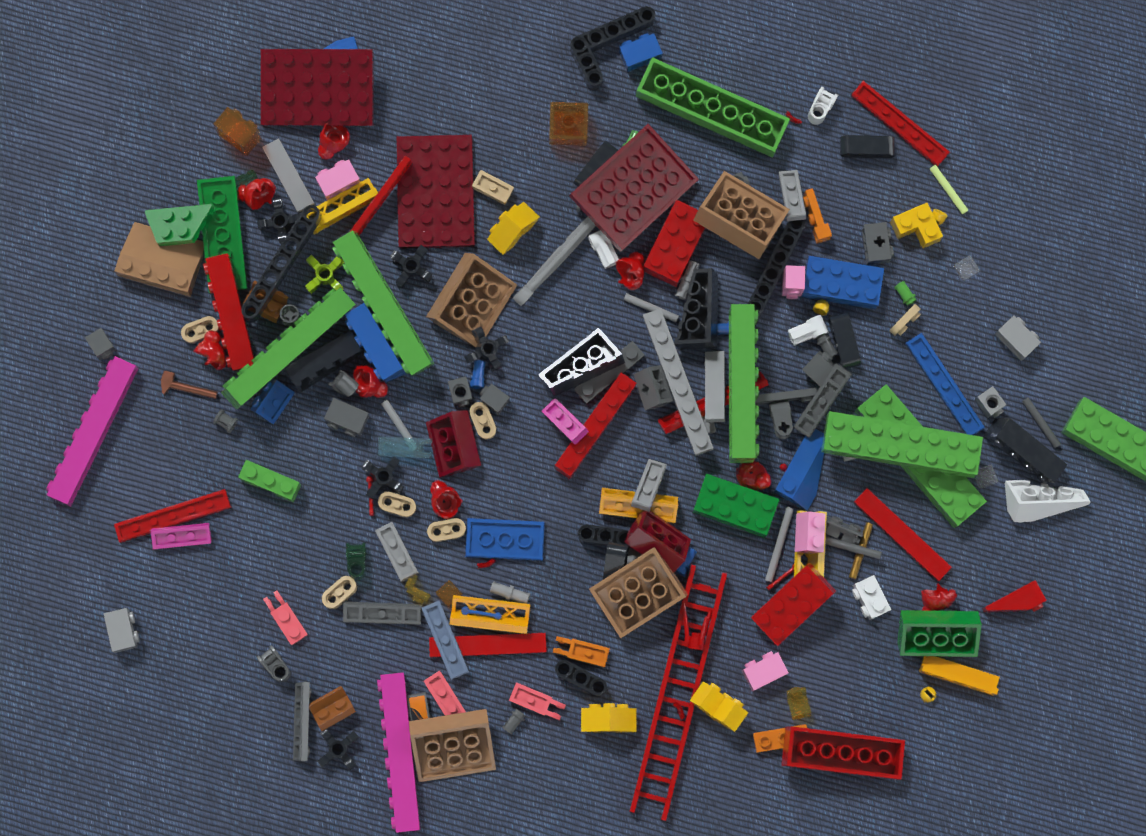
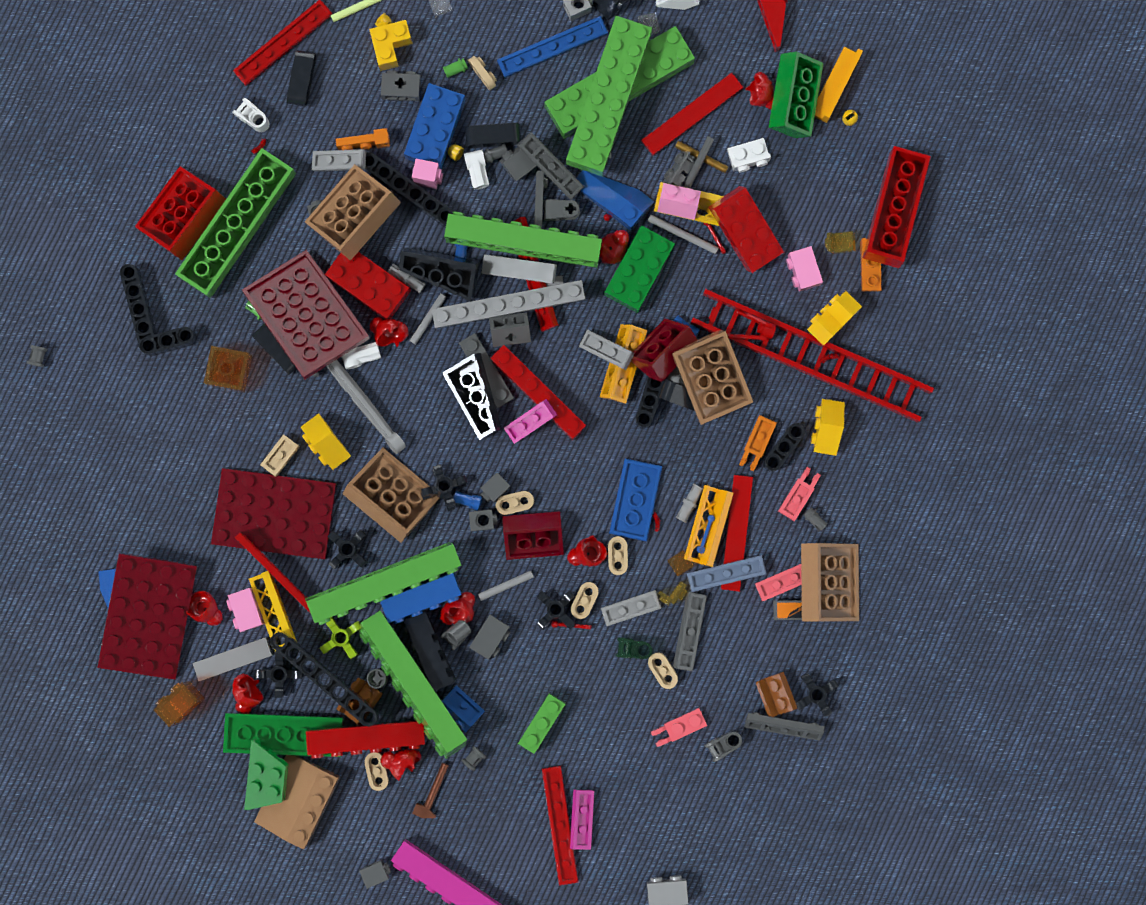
camera: 75 degrees left, 5 degrees up
clear green axle [236,170,257,189] -> none
dark pink brick [377,672,420,833] -> none
clear light blue plate [378,437,433,458] -> none
blue hinge [619,33,663,72] -> none
none -> red slope [135,166,226,260]

